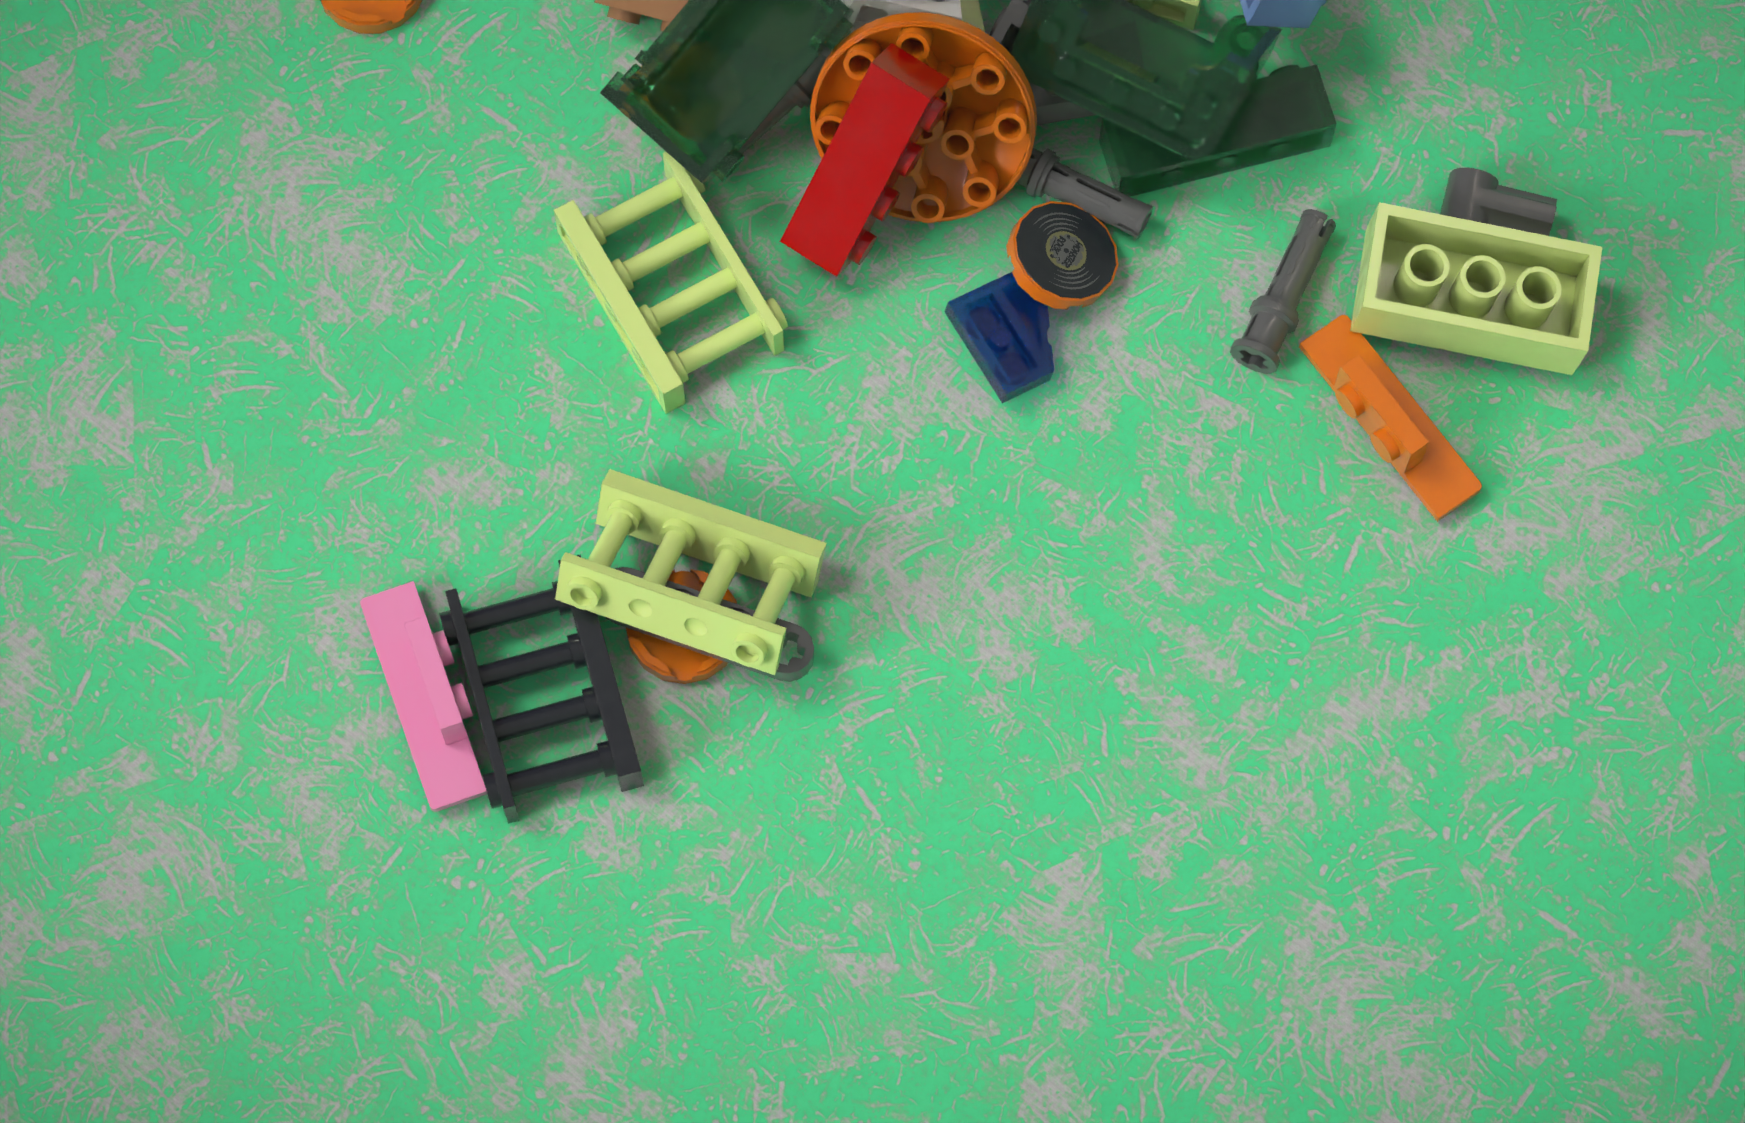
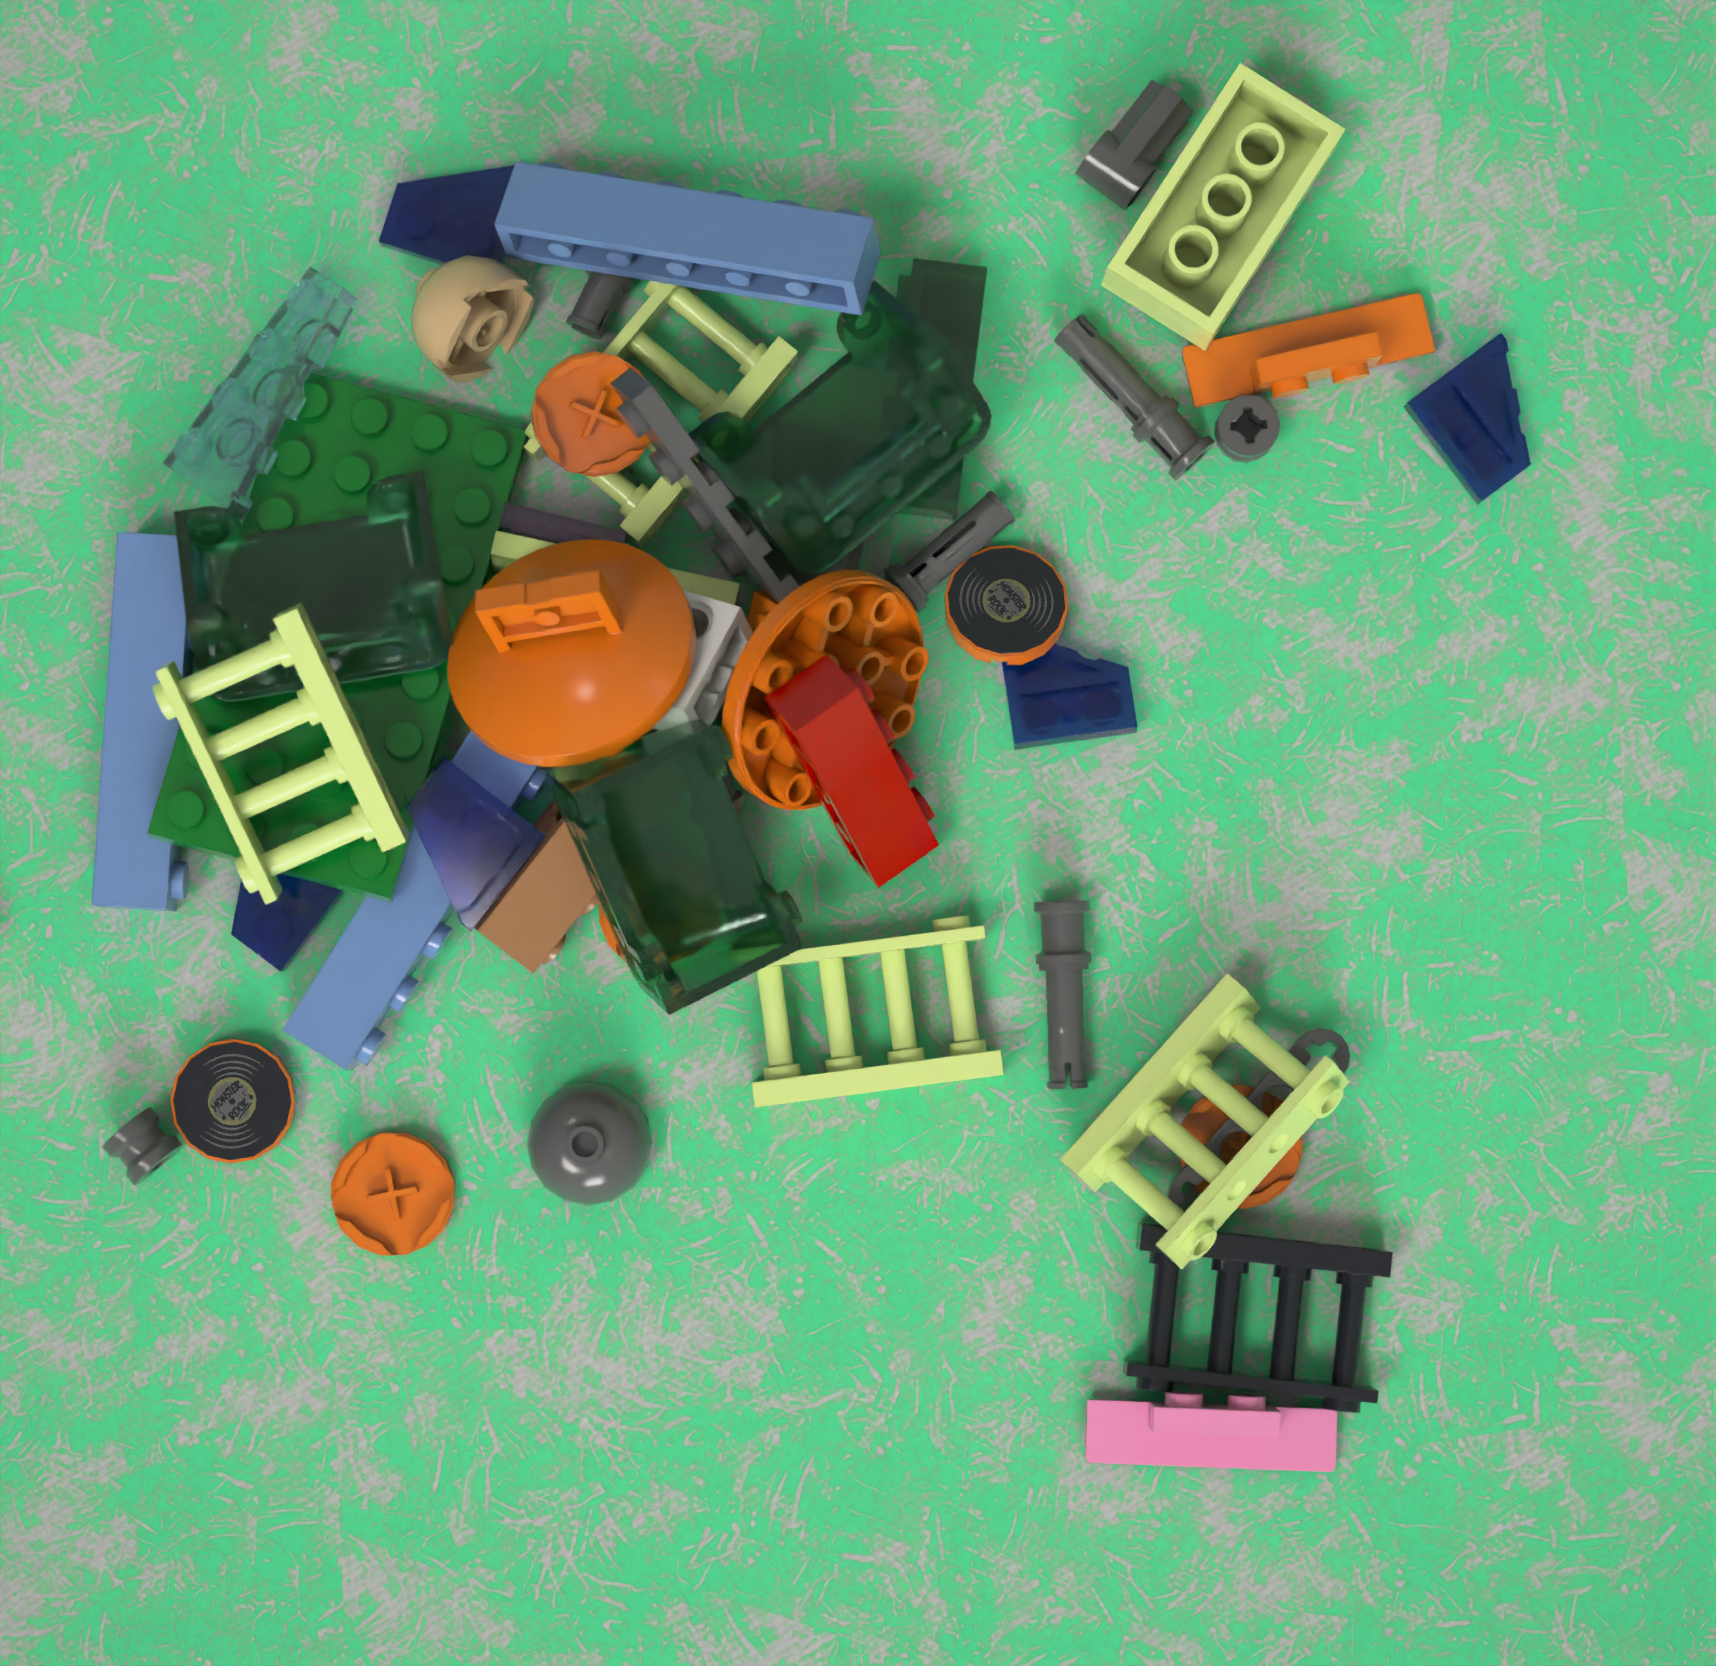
camera: 65 degrees left, 15 degrees up
none -> dark grey cylinder [527,1081,652,1206]
none -> dark grey pin [1034,900,1092,1089]
none -> dark grey wheel [1214,394,1280,463]
none -> clear blue wing [1404,333,1531,505]

